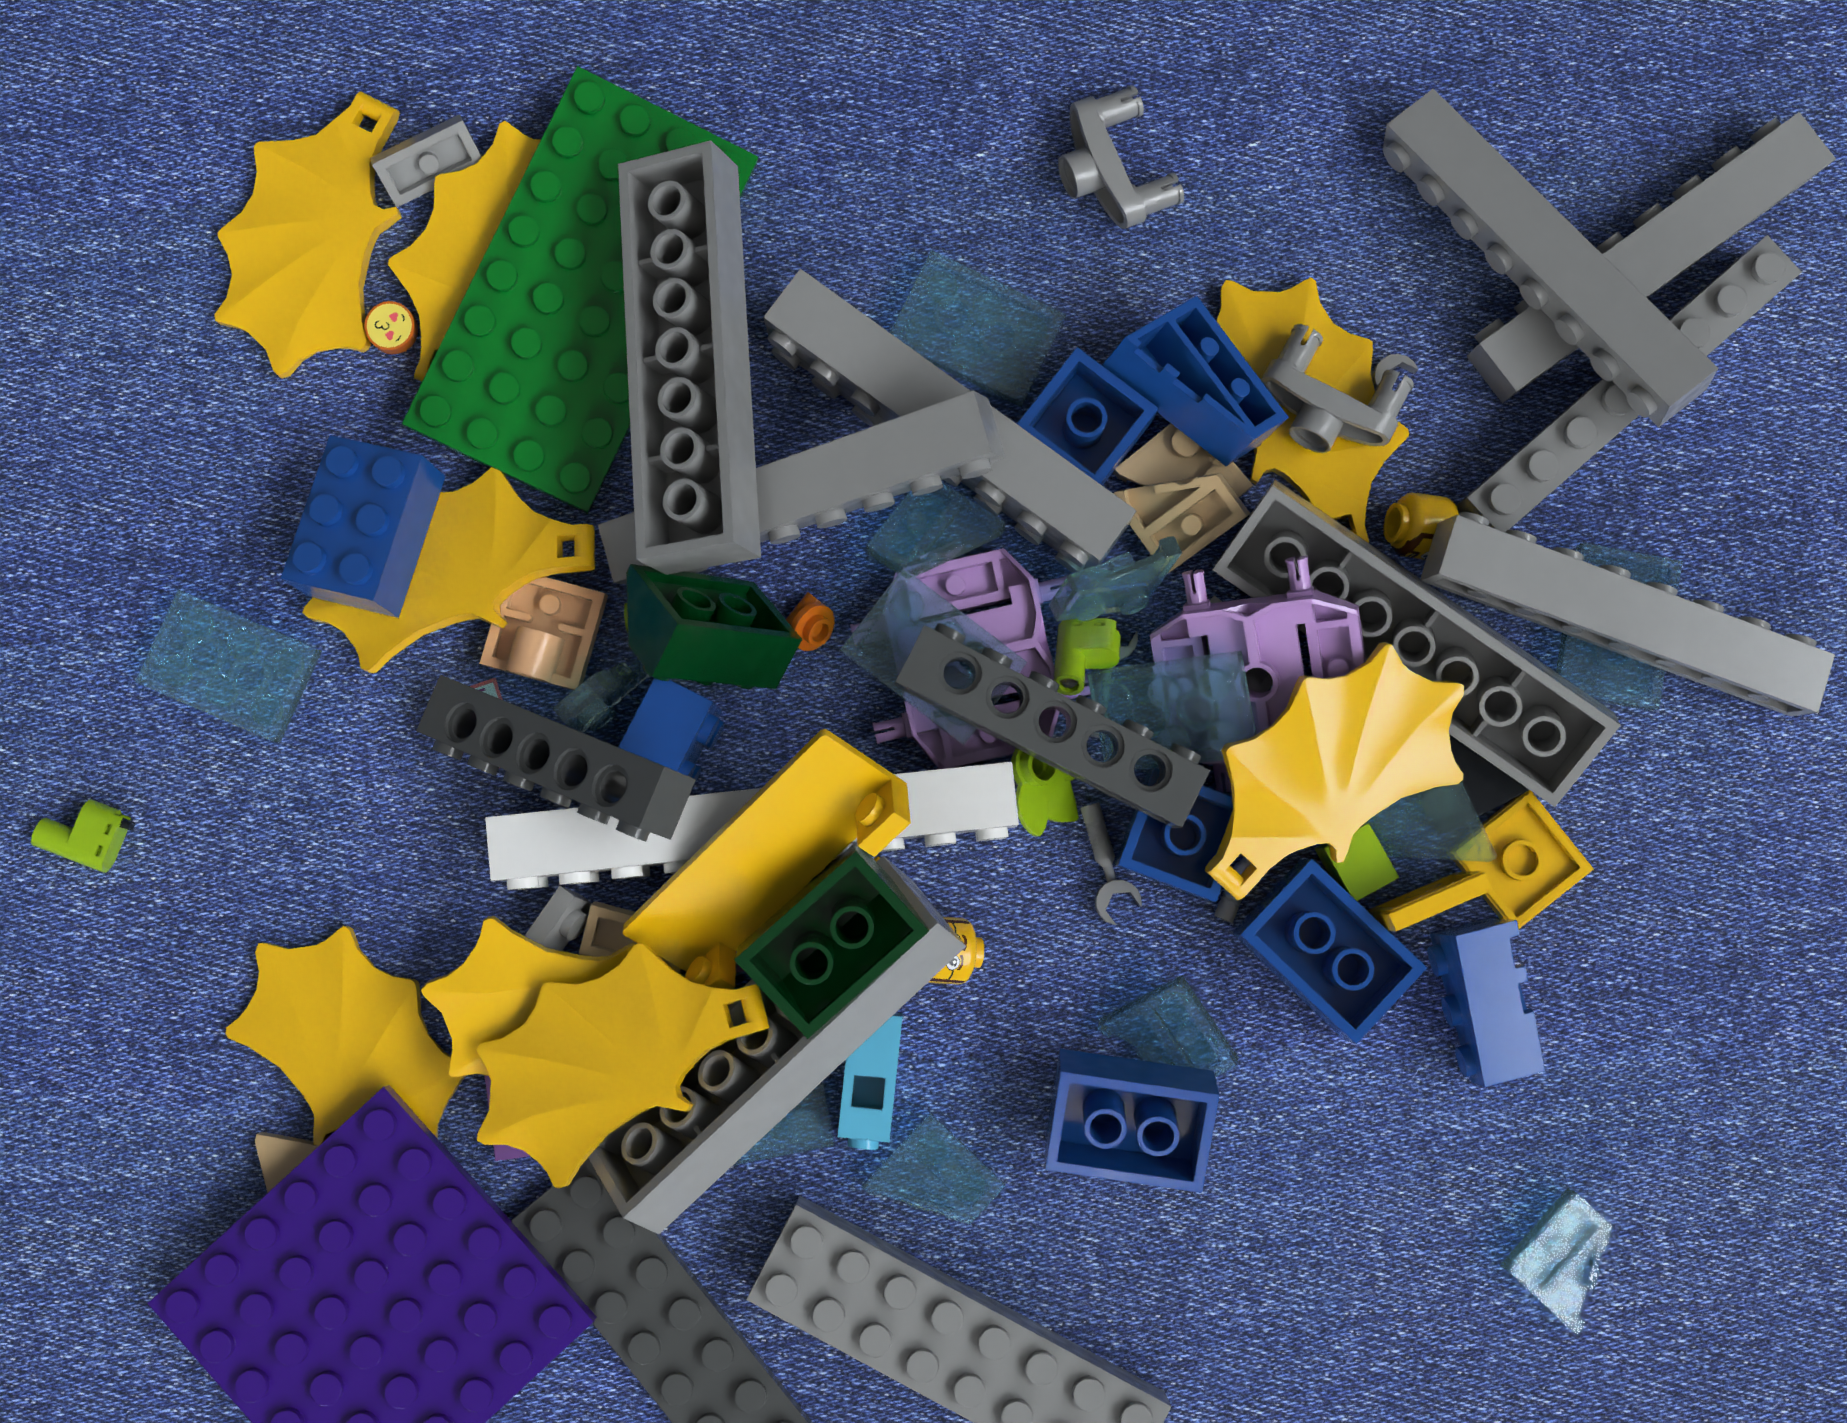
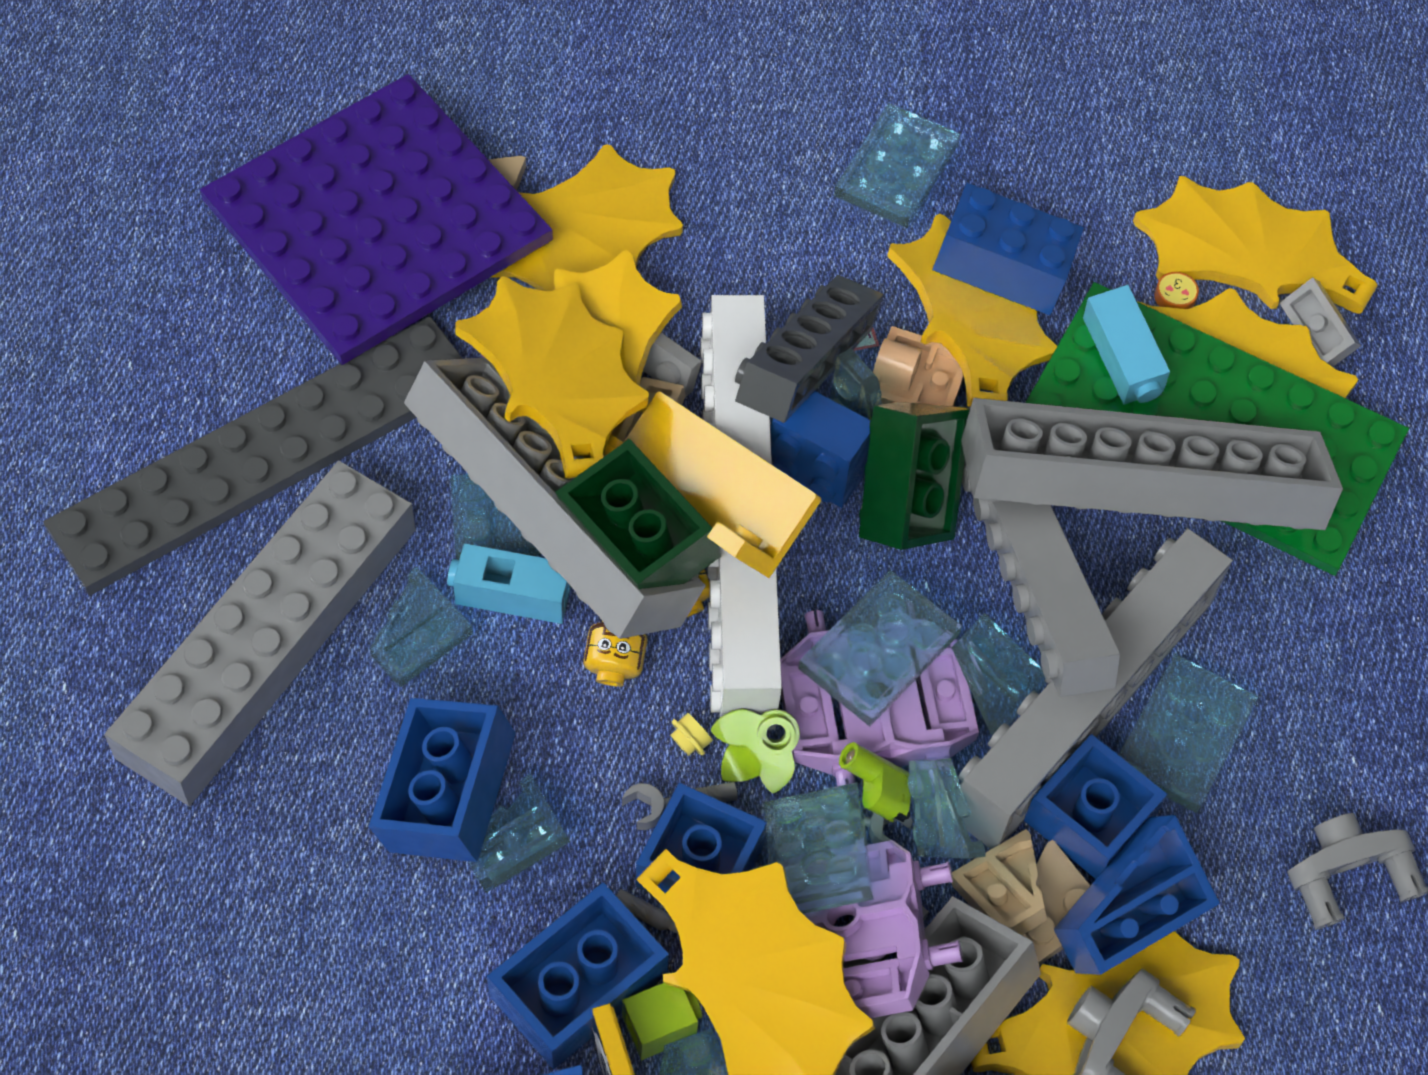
camera: 90 degrees right, 25 degrees down
lime piece [31,799,135,873] -> none
orange plate [786,592,835,651] -> none
dark grey brick [894,623,1210,828] -> none
none -> light yellow plate [670,713,713,756]
none -> medium azure brick [1083,285,1170,405]

